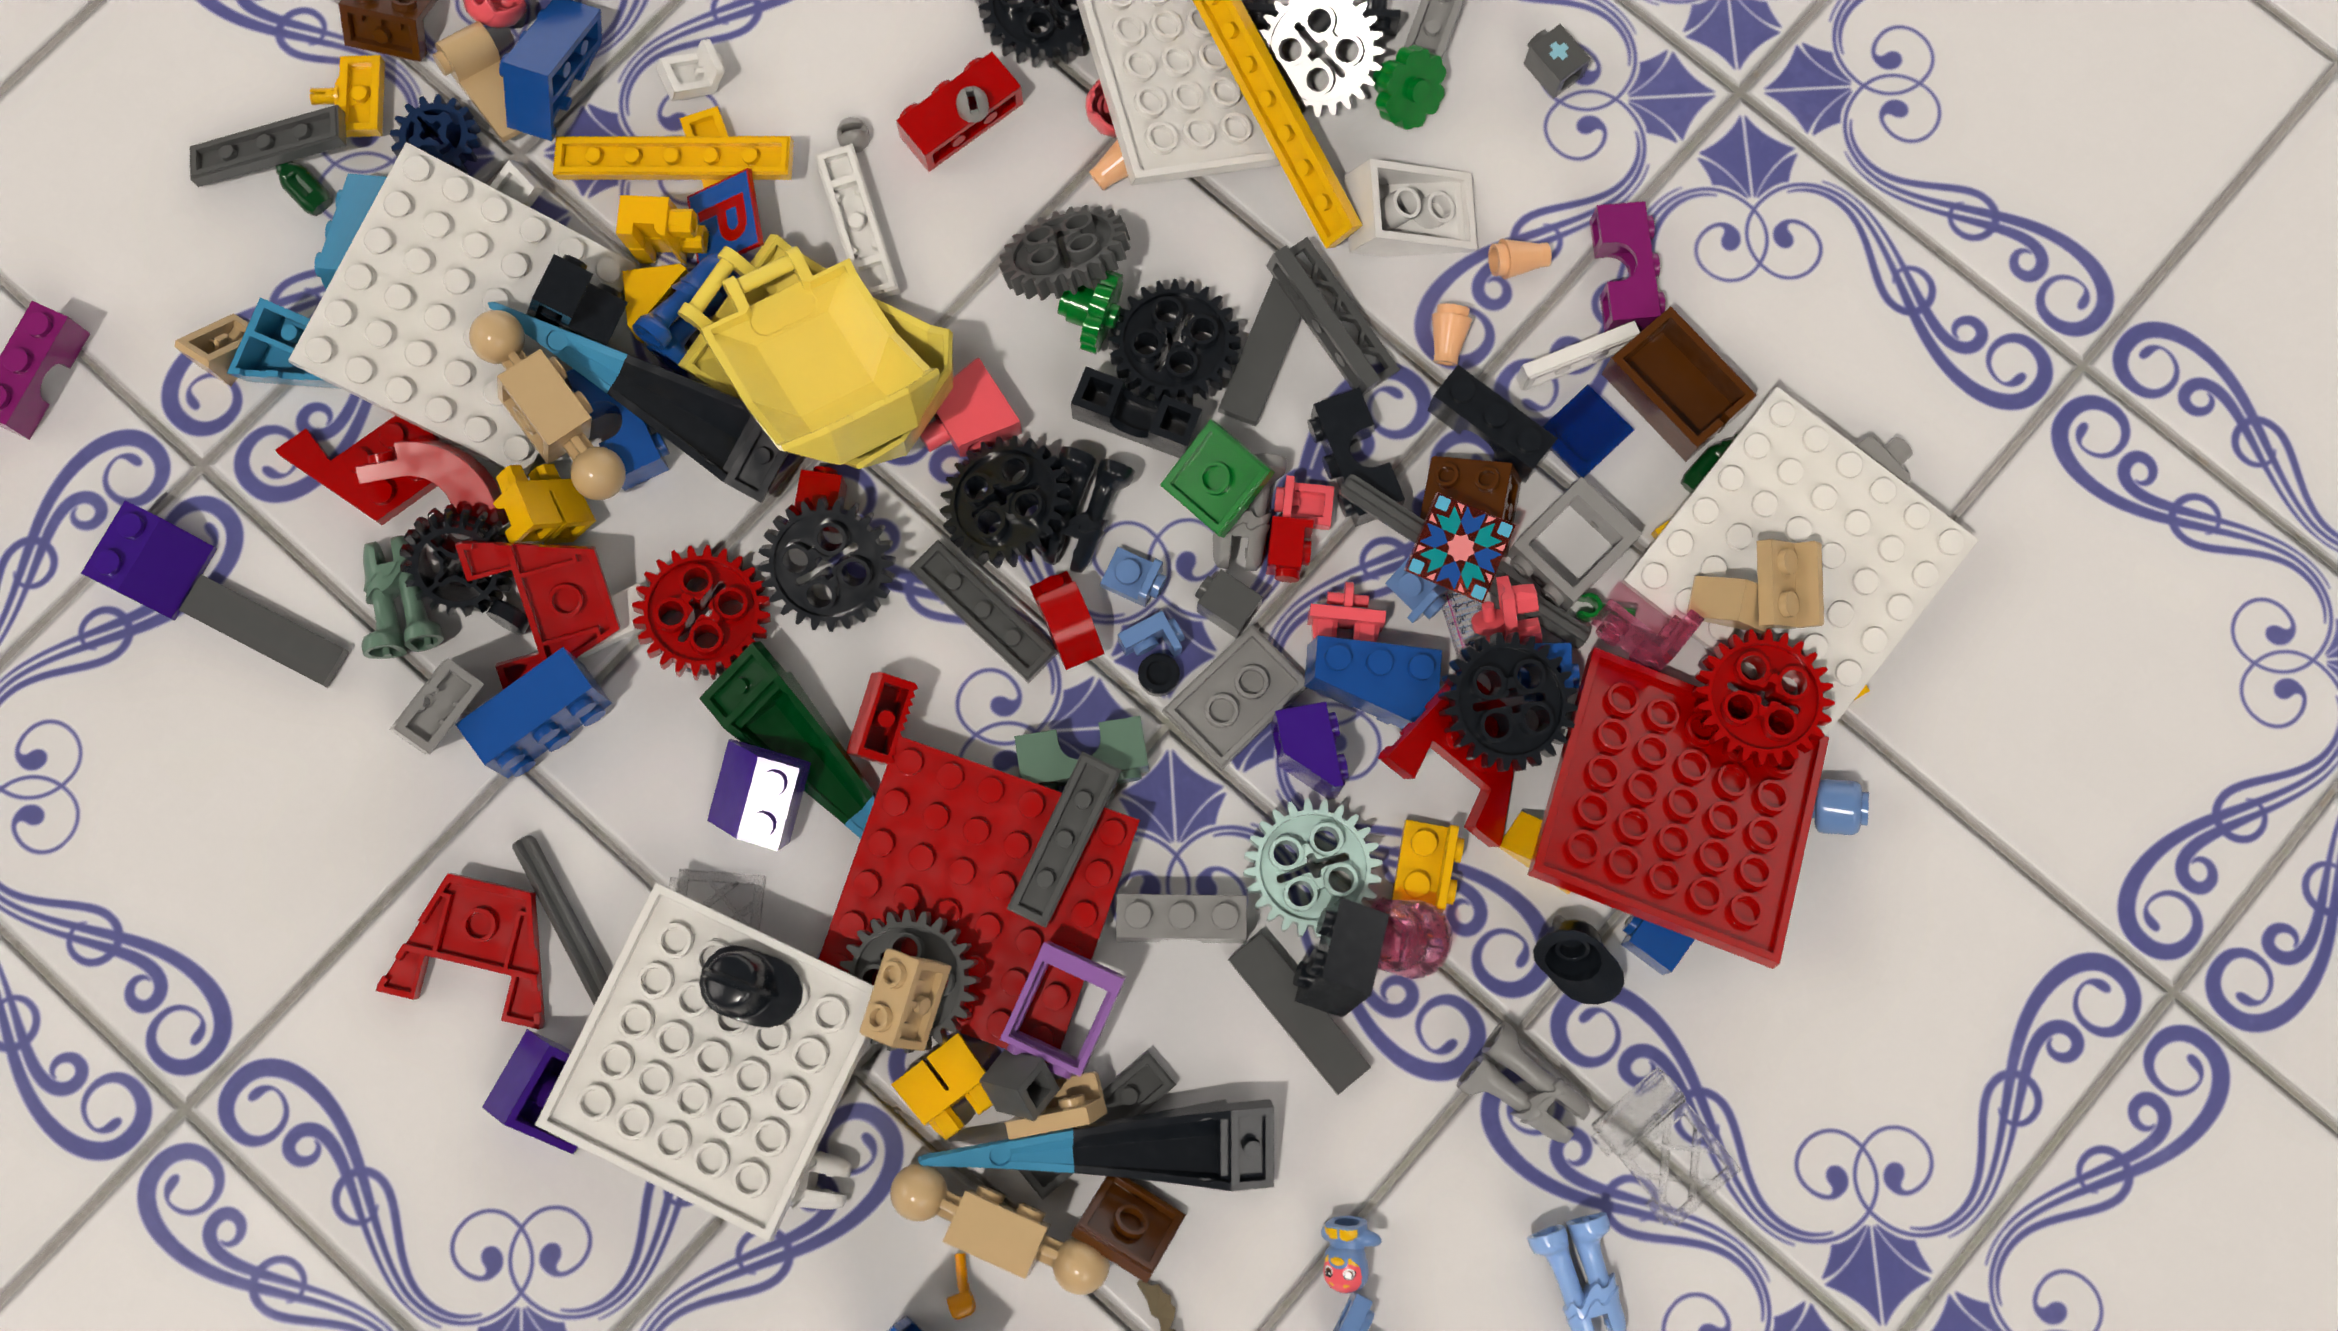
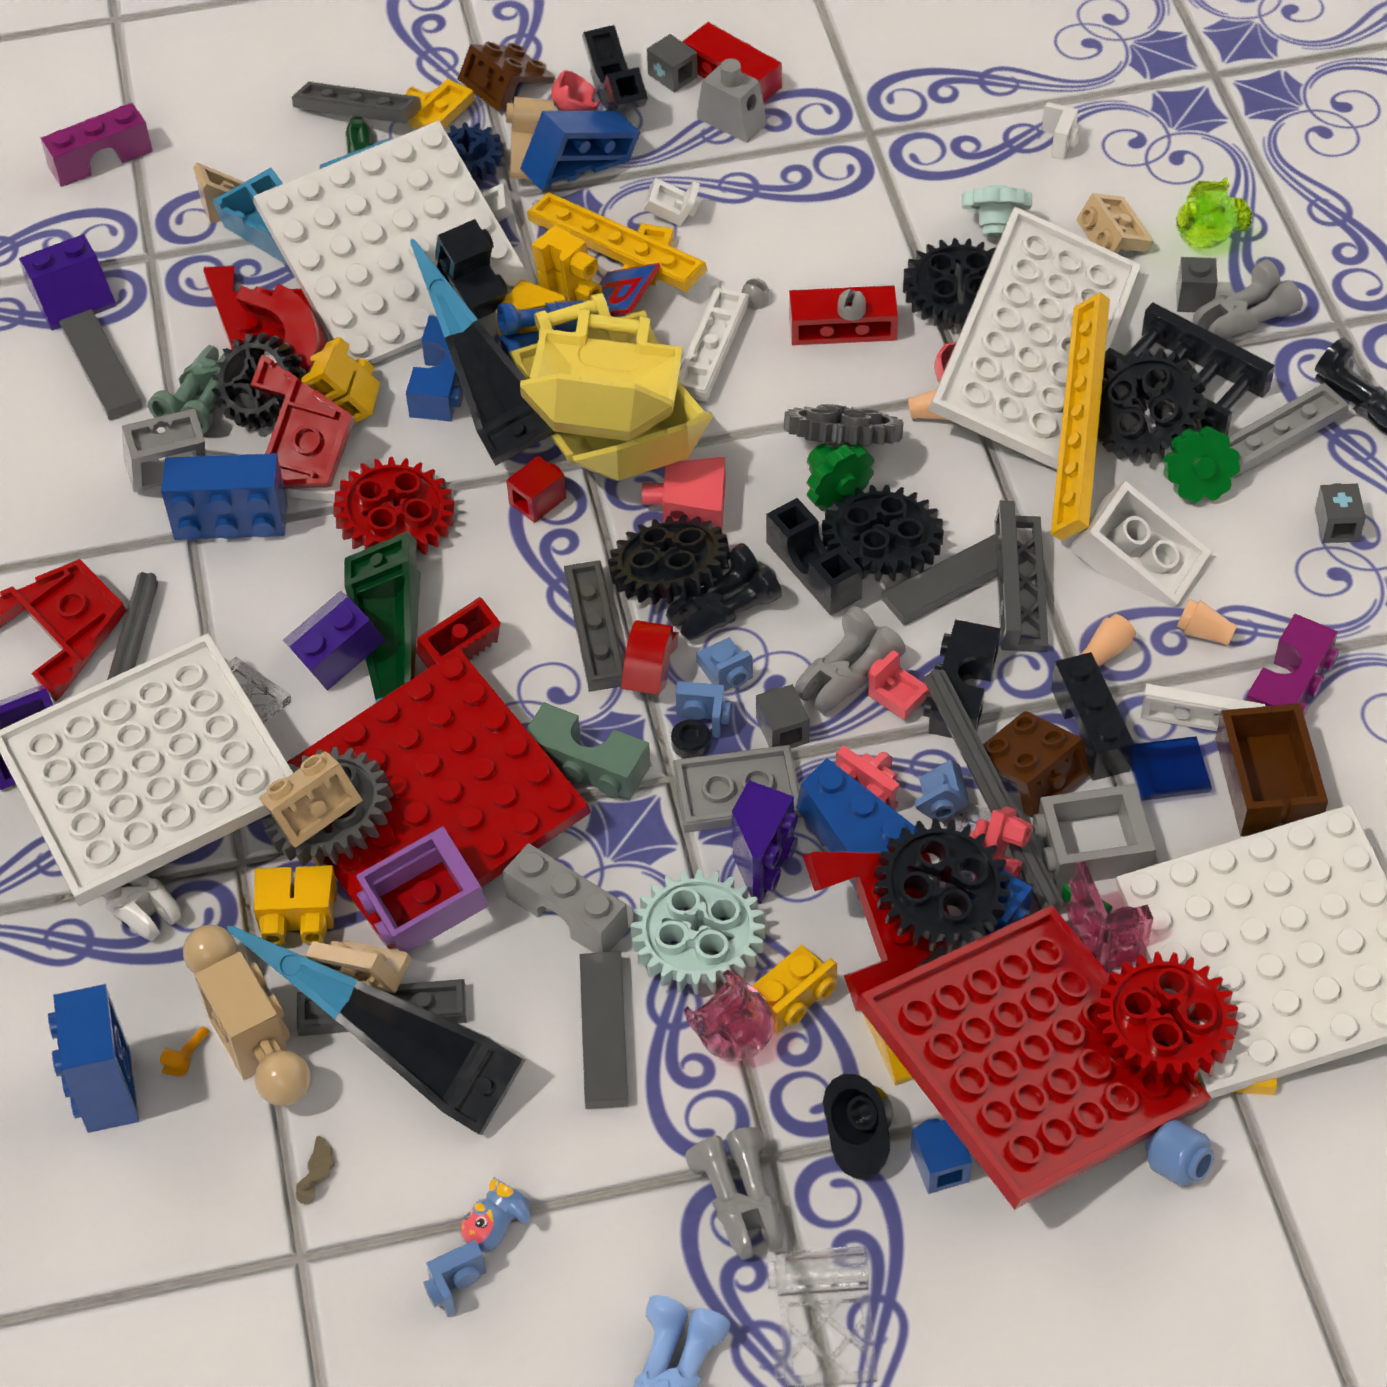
camera: 40 degrees right, 25 degrees down
tan brick [469,310,626,500] -> none
black tile [486,599,530,635] -> none
black piece [699,945,803,1028] -> none
black gear [758,495,896,632] -> none
dark grey brick [979,1049,1060,1121] -> none
dark grey tile [1007,752,1122,928] -> none
reddish brown tile [1071,1176,1186,1284] -> none
green tile [1160,419,1275,538] -> none
red brick [1266,516,1314,583] -> none
black brick [1293,897,1390,1018] -> none
tile [1404,492,1516,603] -> none
tan slope [1686,576,1772,634] -> none
tan bracket [1756,539,1824,629] -> none

